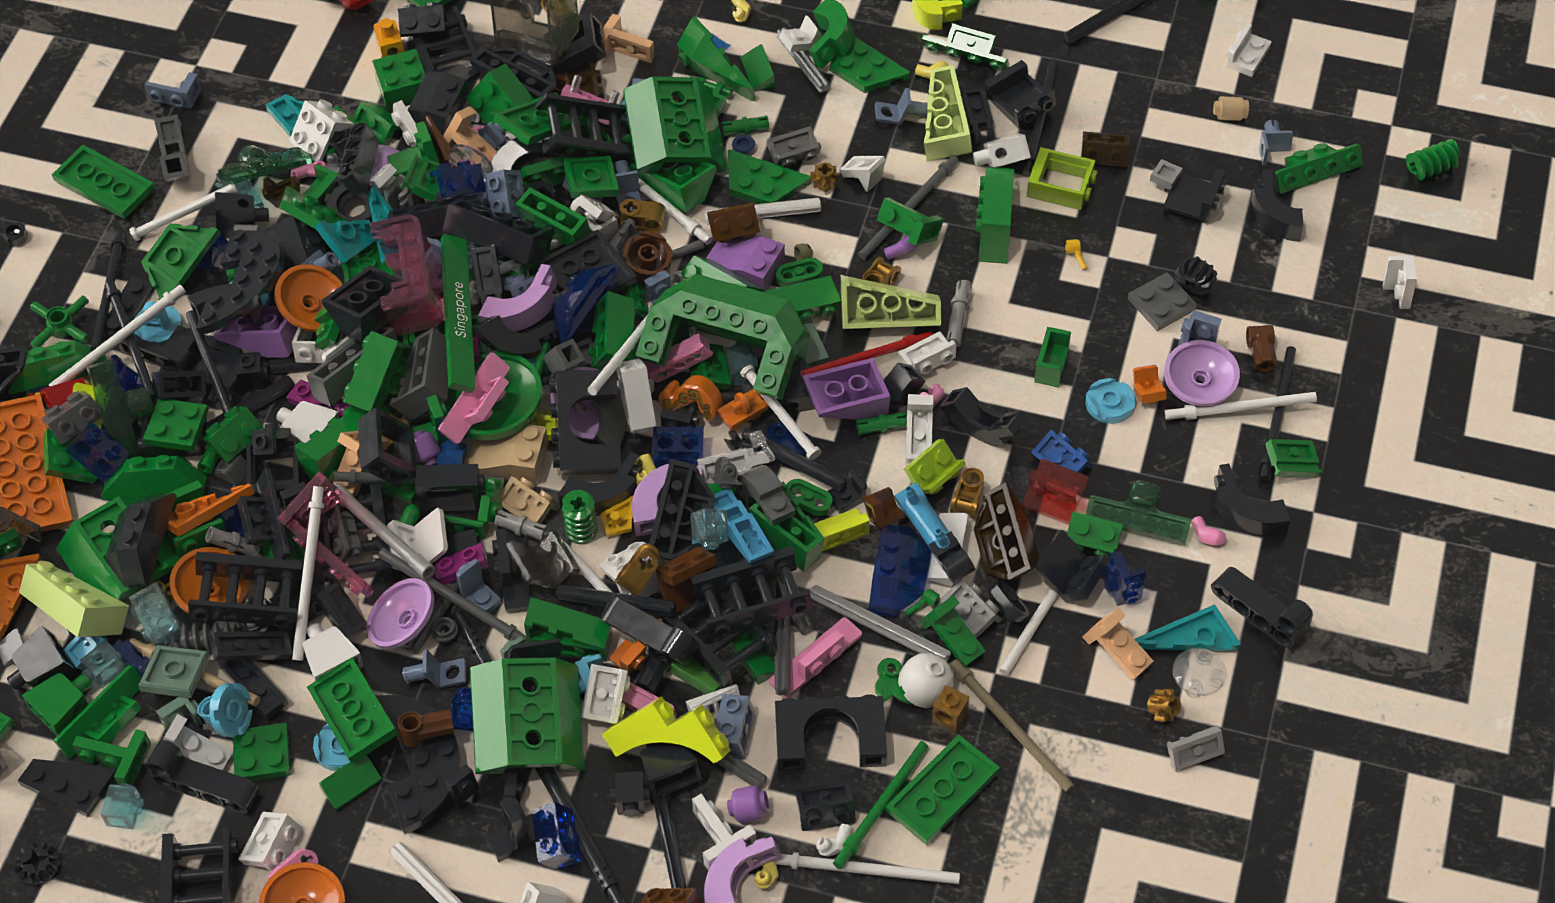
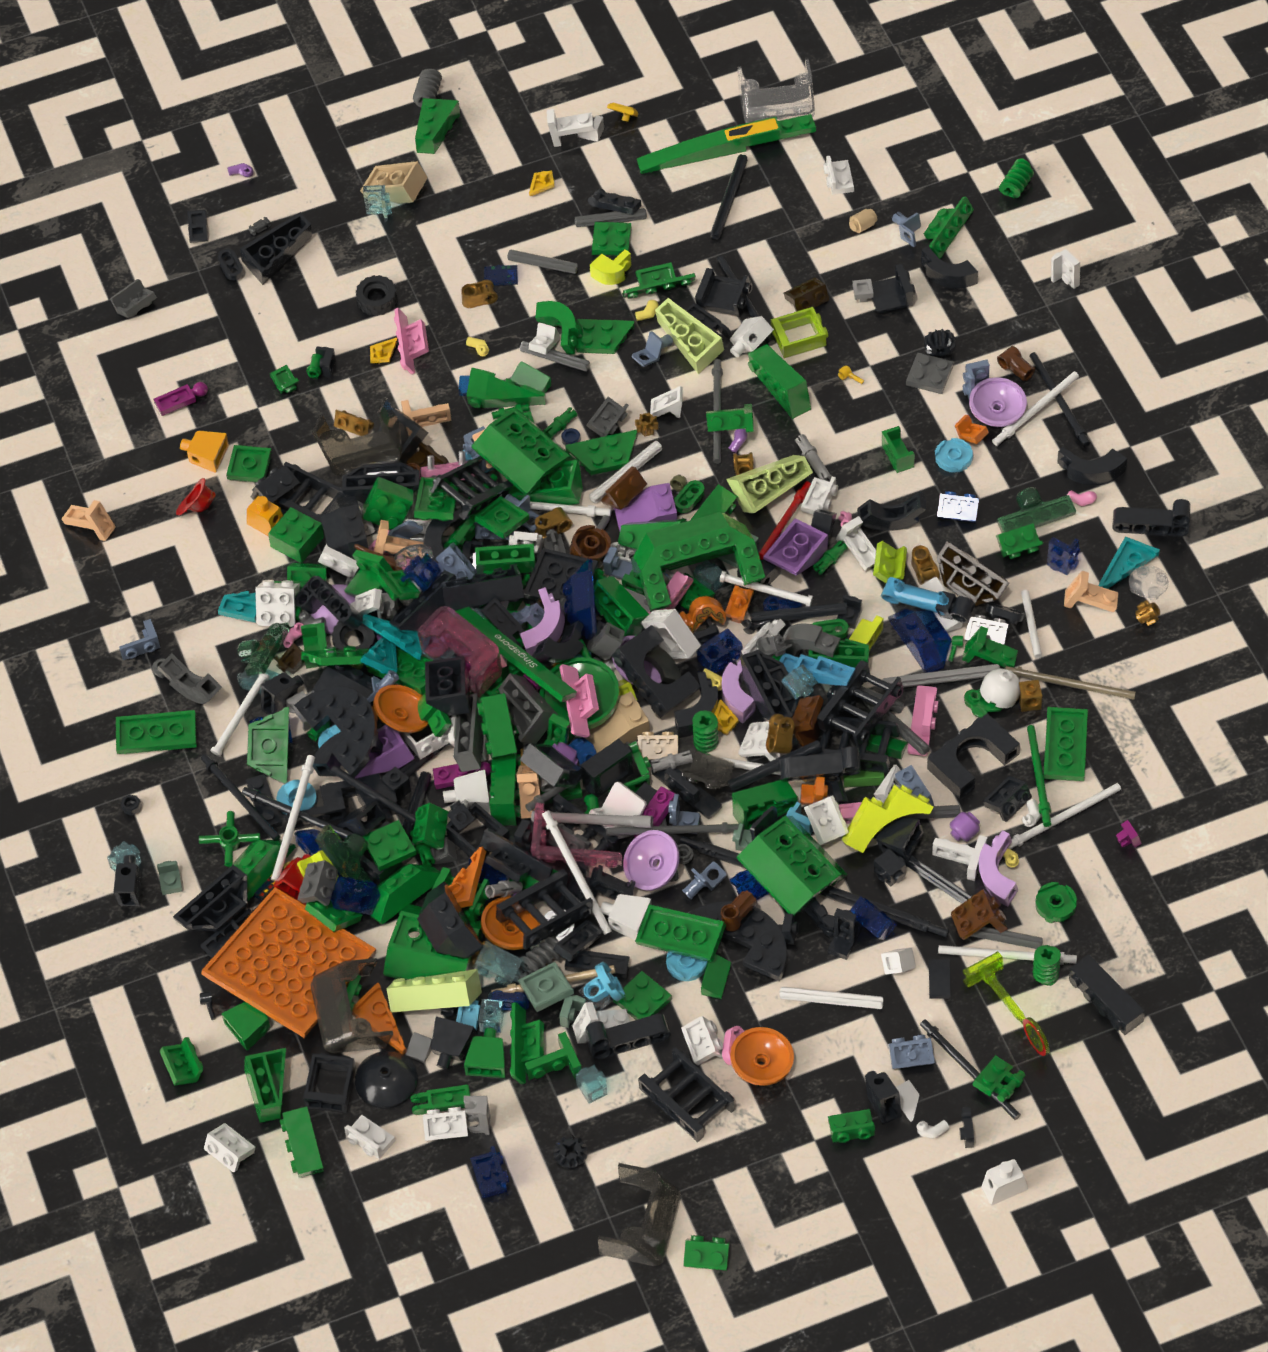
camera: 35 degrees left, 0 degrees up
black wing [17,759,117,817] -> none
white bar [588,308,650,395] -> none
clear hand [749,431,776,461] -> none
reddish brown panel [863,487,905,528] -> none
clear red bracket [1022,459,1090,525] -> none
black bracket [1035,530,1111,603] -> none
light grey plate [1167,726,1225,771] -> none
green plate [1265,439,1323,478] -> none

